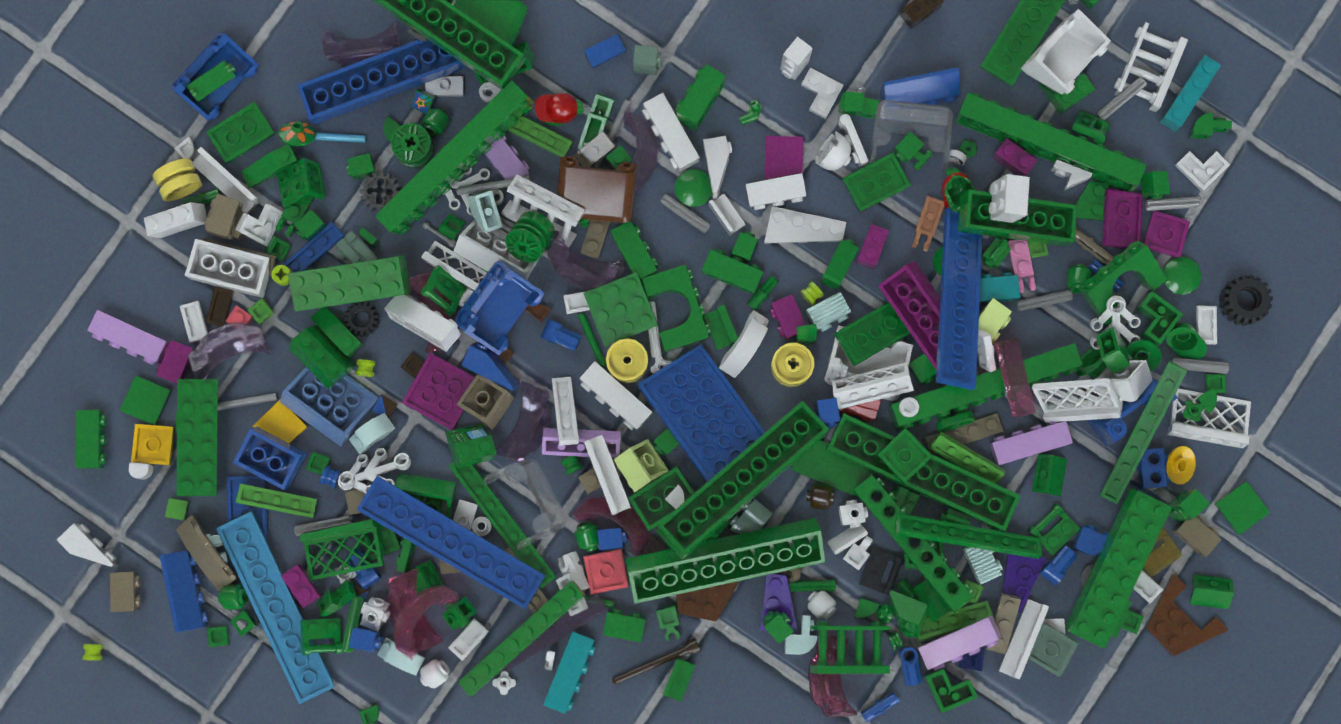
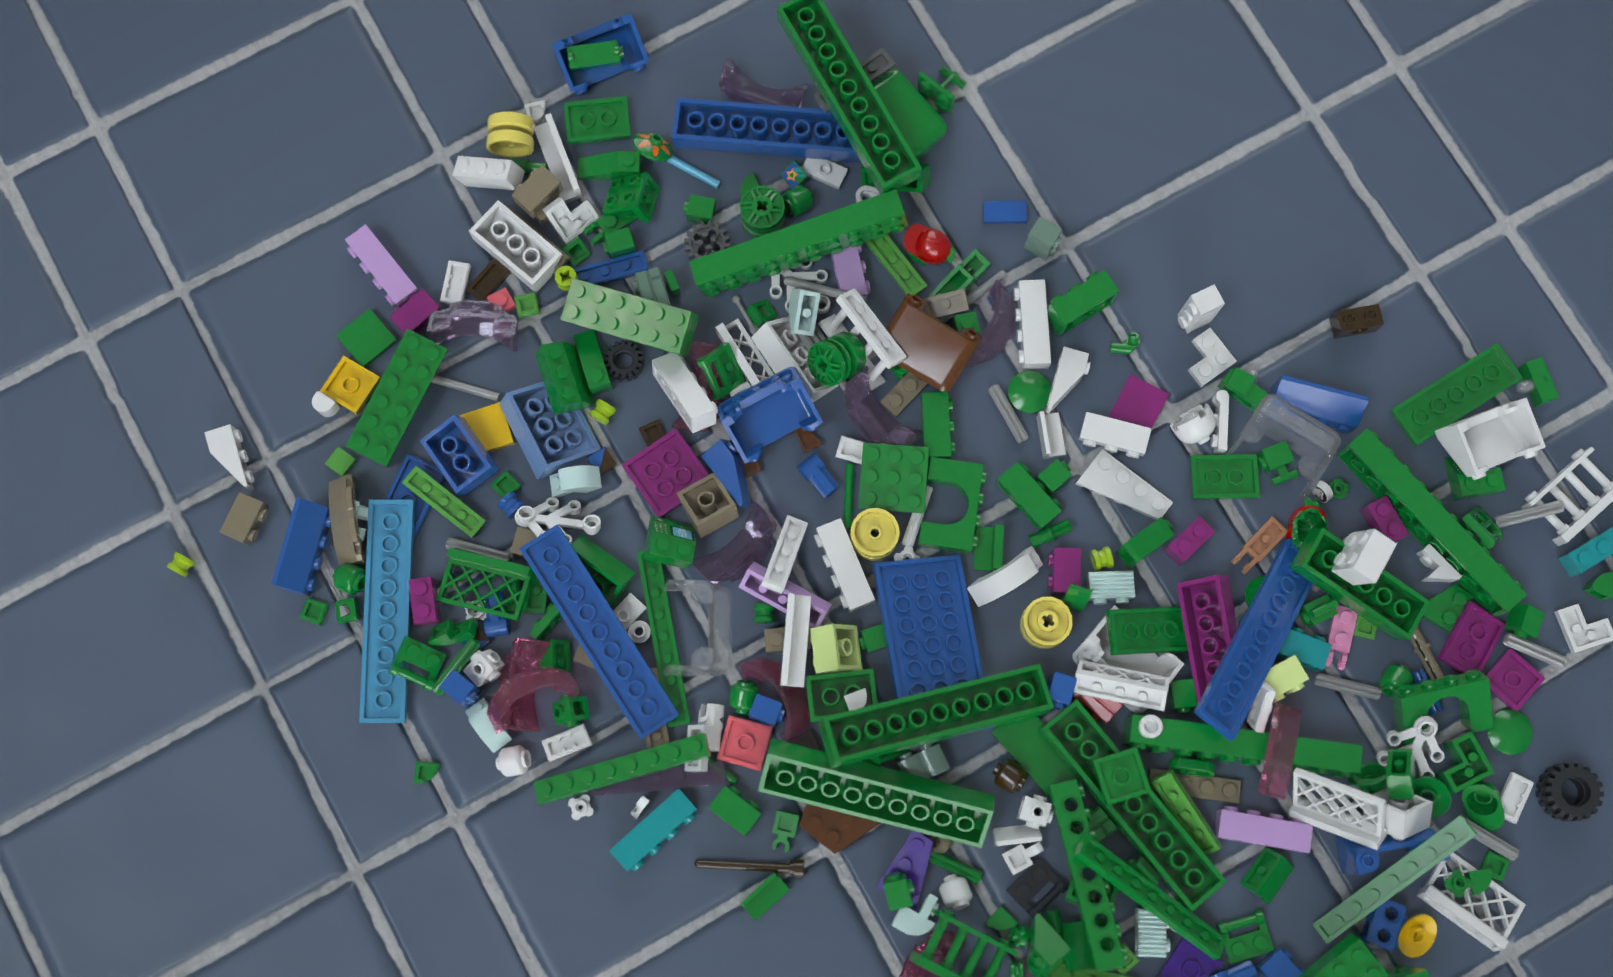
camera: 25 degrees right, 5 degrees down
green brick [75,410,107,469] -> none

